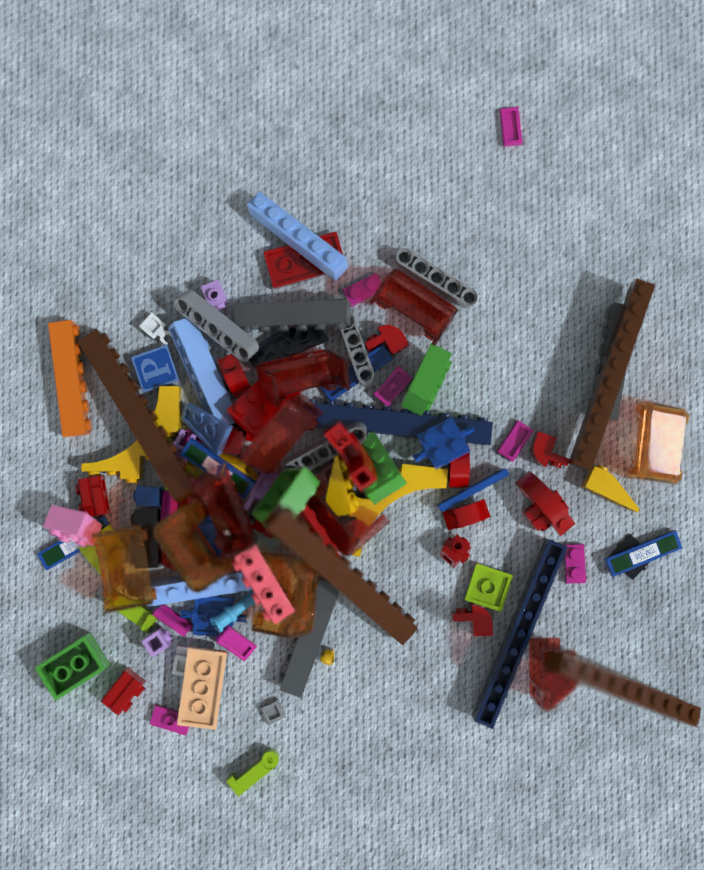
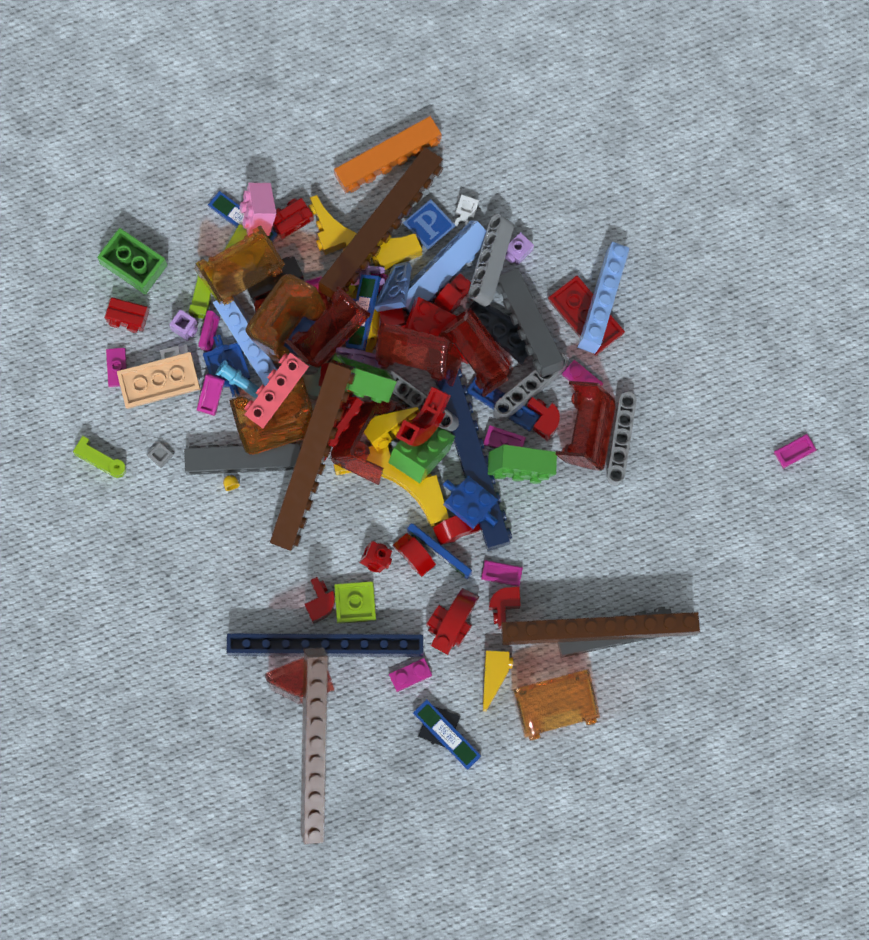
camera: 65 degrees right, 10 degrees down
blue brick [133,486,163,506] -> none

